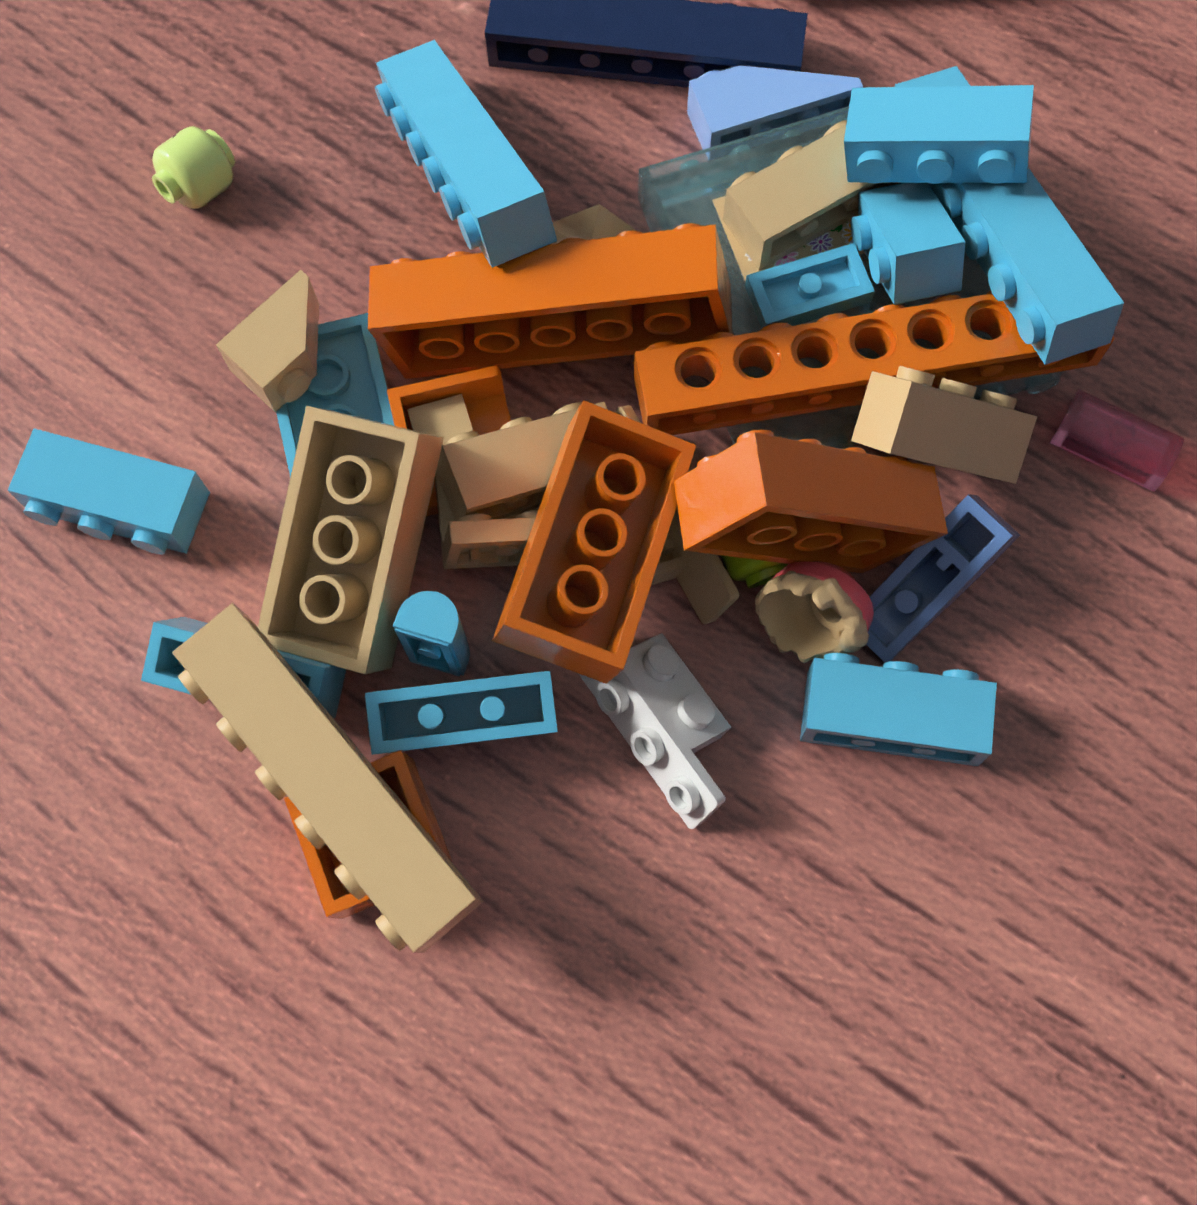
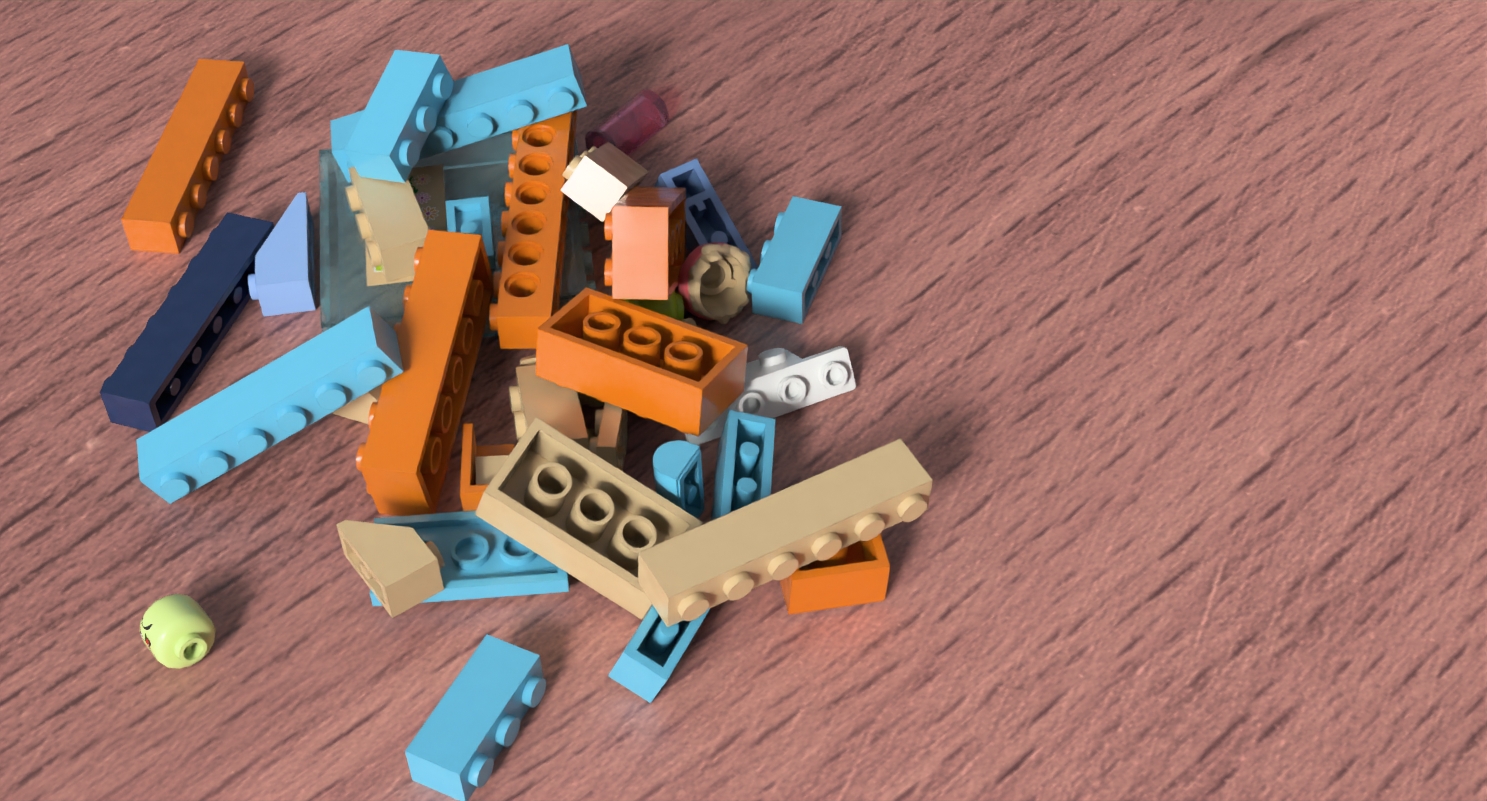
camera: 80 degrees left, 25 degrees down
medium azure brick [851,183,965,305] -> none

